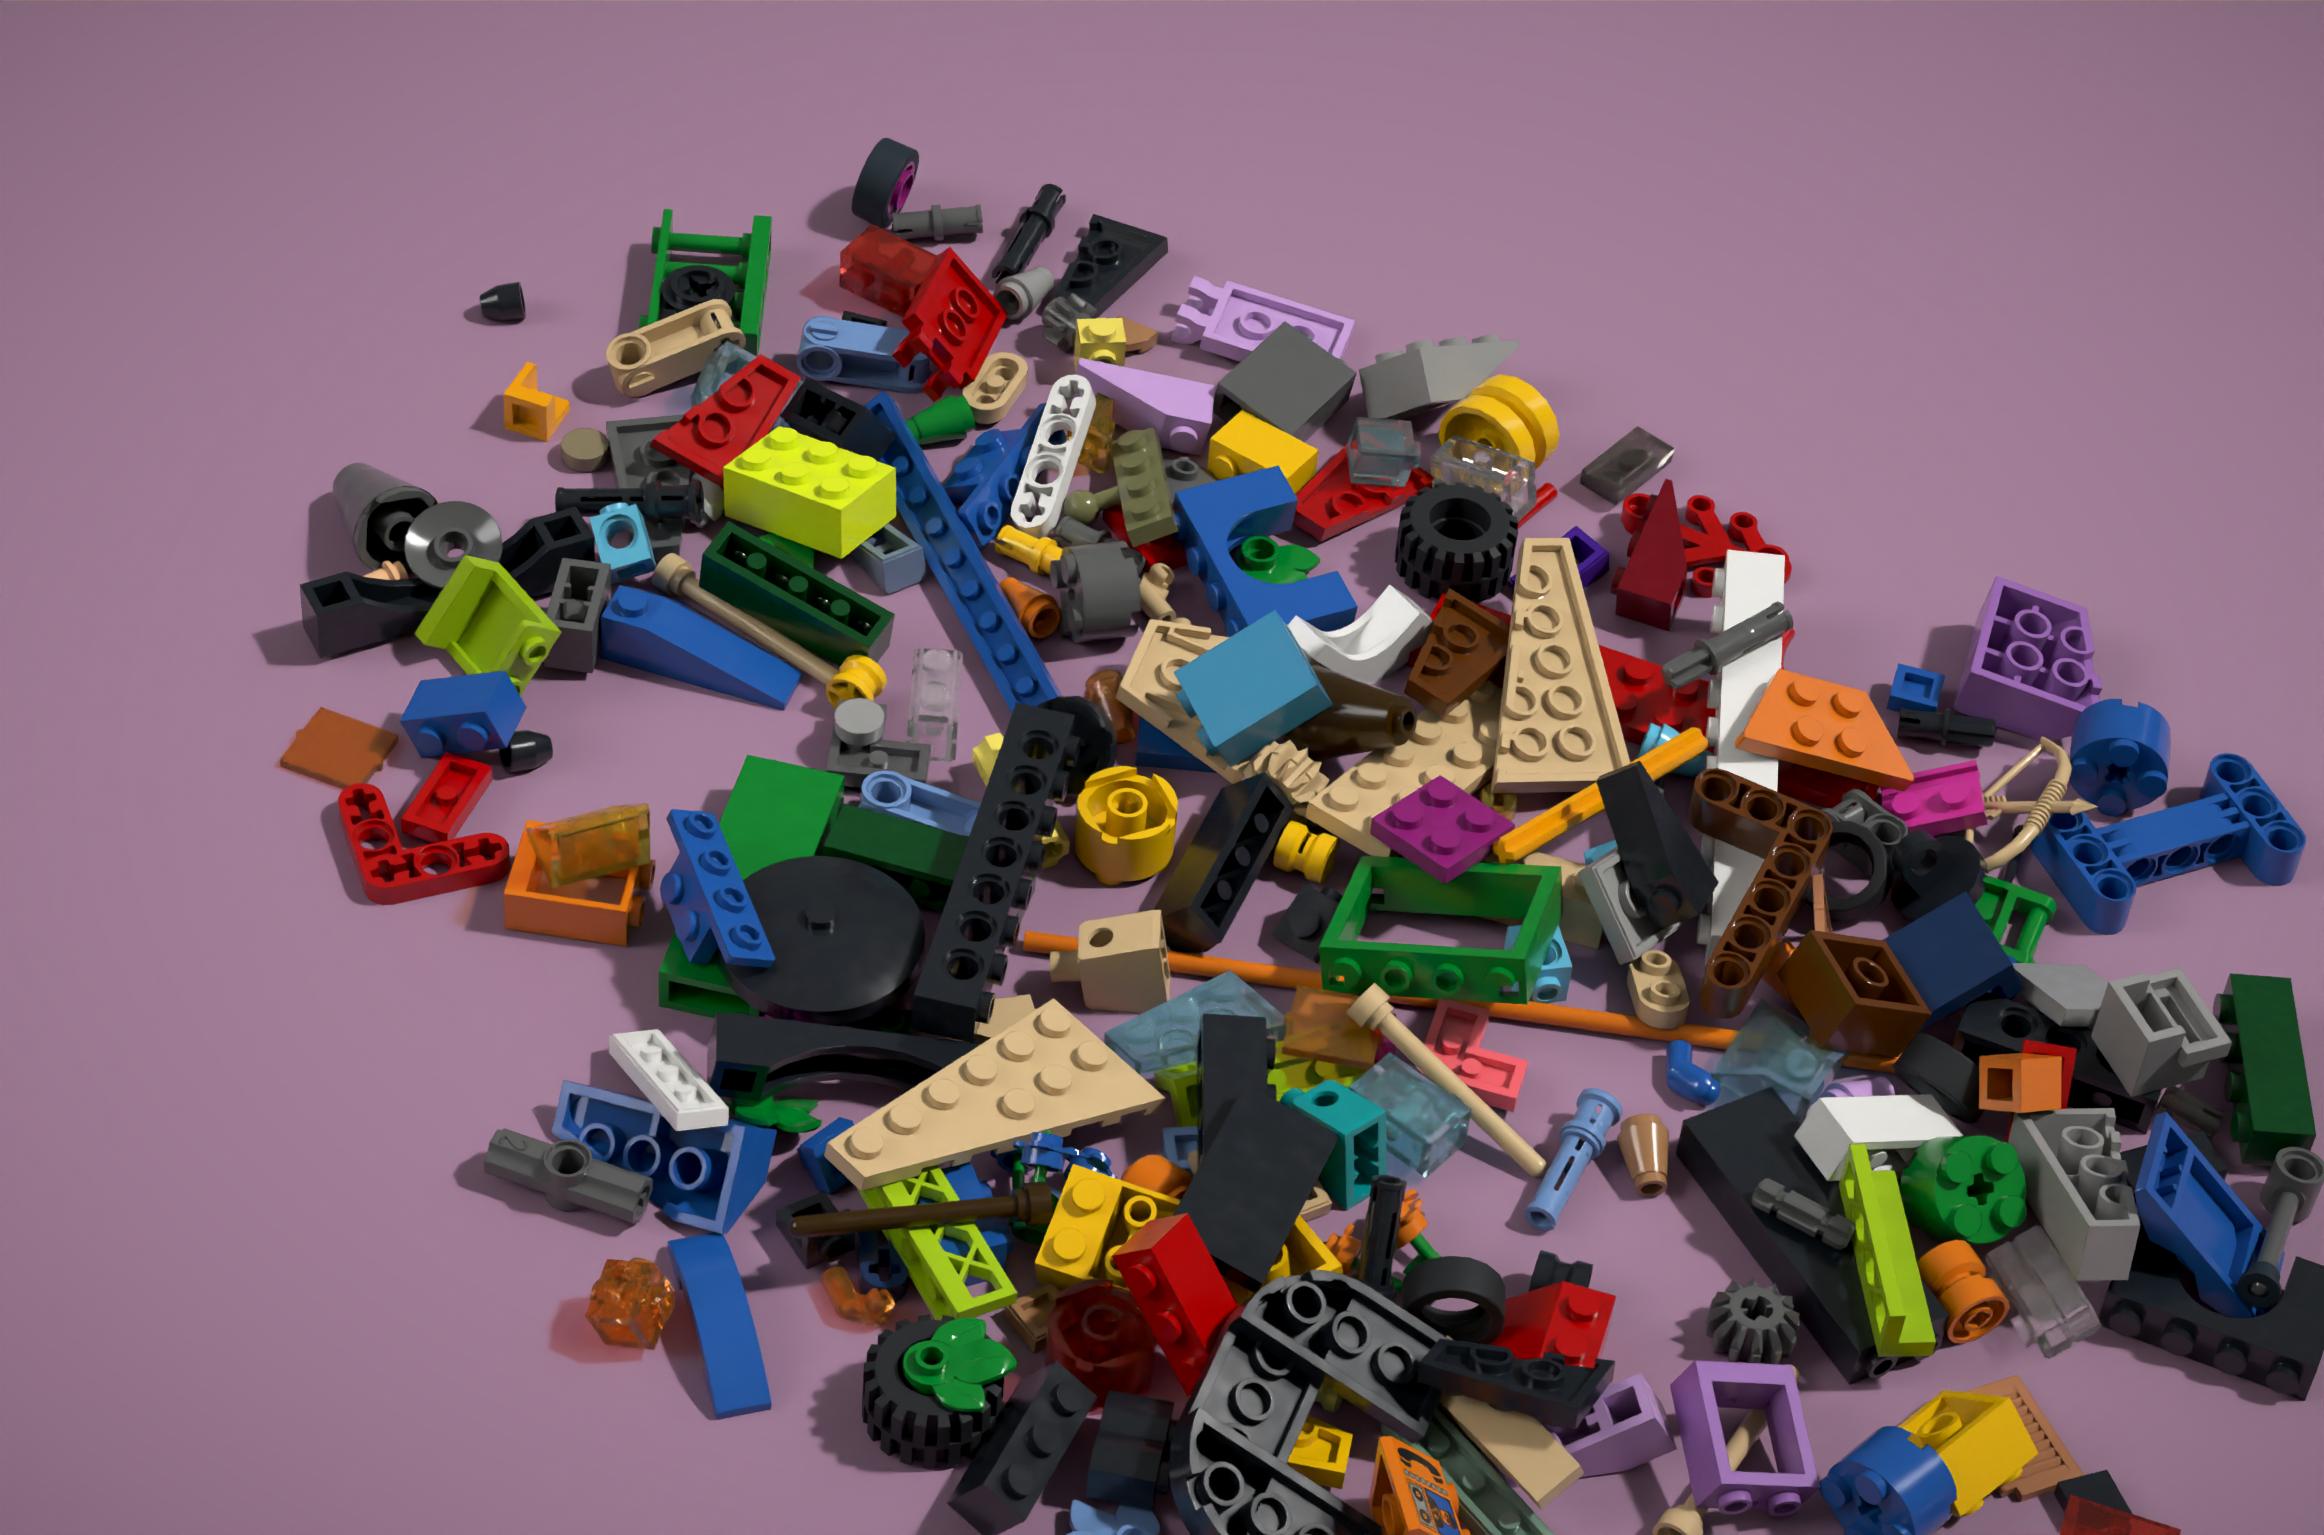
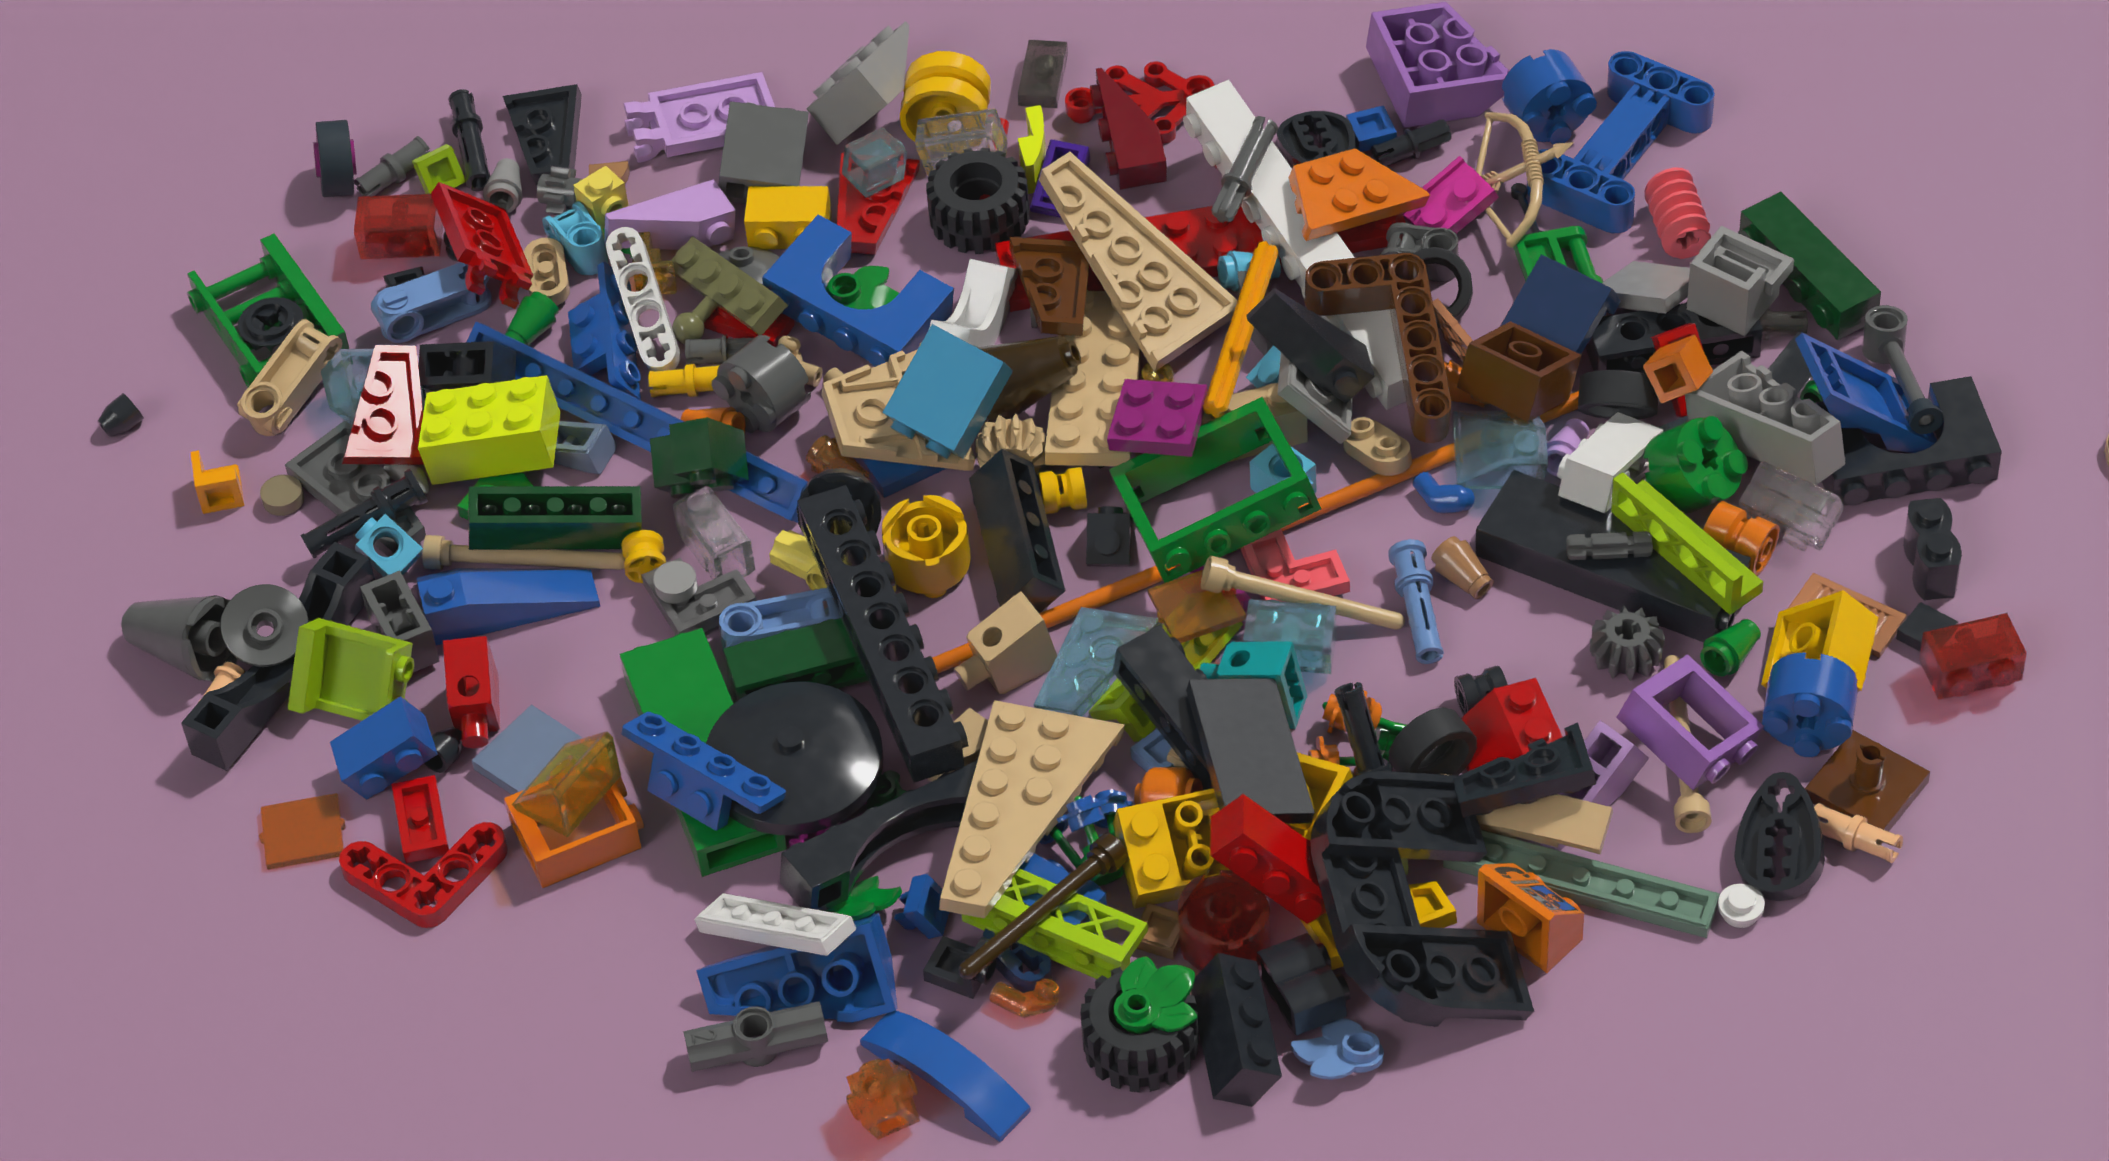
camera: 25 degrees left, 5 degrees up
black tile [1890,831,1988,923] -> none
none -> lime tile [412,144,466,199]
none -> red torso [443,636,500,749]
none -> sand blue tile [472,704,597,795]
none -> medium azure piece [542,201,608,275]
none -> dark green brick [650,417,749,498]
none -> neon yellow slope [1018,105,1046,194]
none -> black piece [1277,111,1356,168]
none -> coral piece [1644,167,1711,259]
none -> green cone [1700,619,1761,677]
none -> black brick [1903,498,1962,601]

